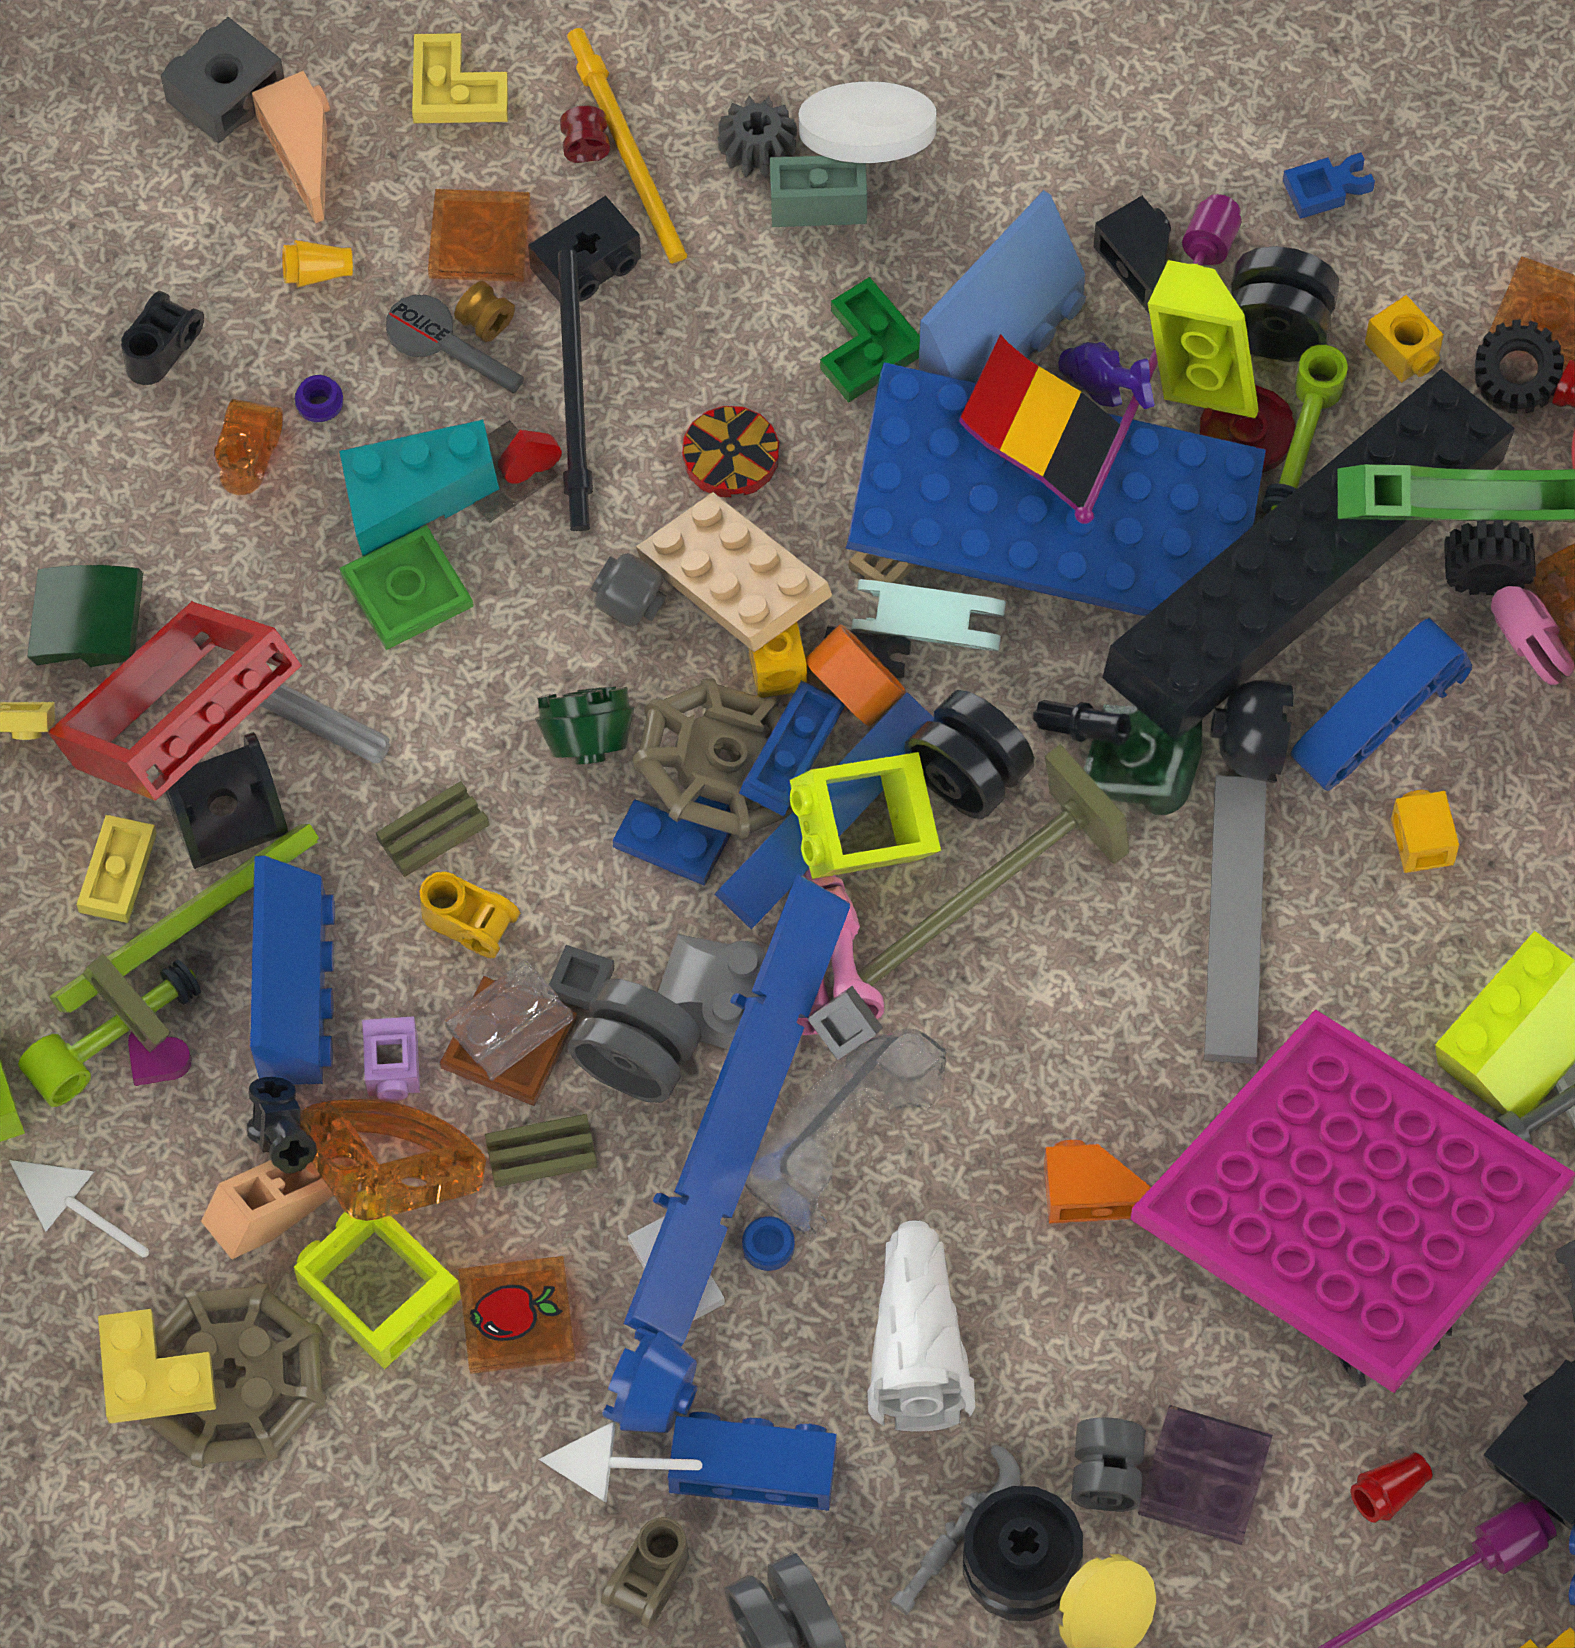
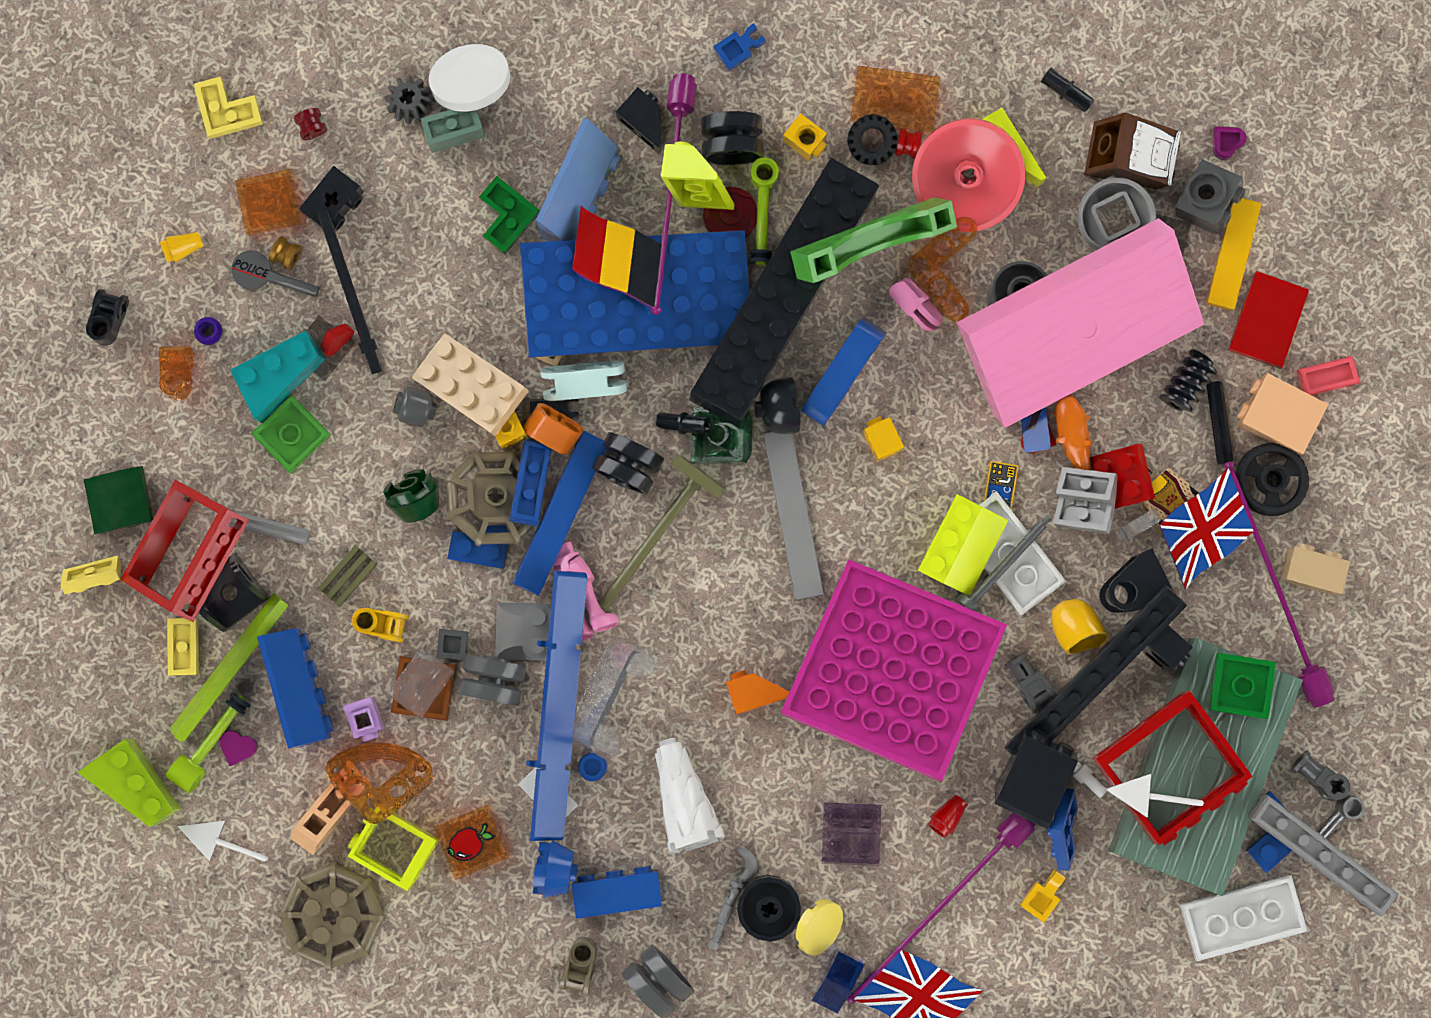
camera: 15 degrees left, 20 degrees up
olive tile [83,953,171,1053] -> none
light yellow plate [98,1309,216,1424] -> none
dark grey brick [160,17,285,144] -> none
black connector [247,1077,317,1173] -> none
light nougat slope [252,71,330,223] -> none
olive tile [485,1114,597,1188] -> none
white piece [538,1421,702,1502] -> none
yellow bar [567,28,687,264] -> none
tile [682,406,779,498] -> none
neon yellow window [790,752,941,879] -> none
plate [807,986,883,1060] -> none
dark purple animal [1058,342,1155,409] -> none
dark grey wheel [1071,1417,1146,1512] -> none
black tyre [1444,519,1536,595] -> none

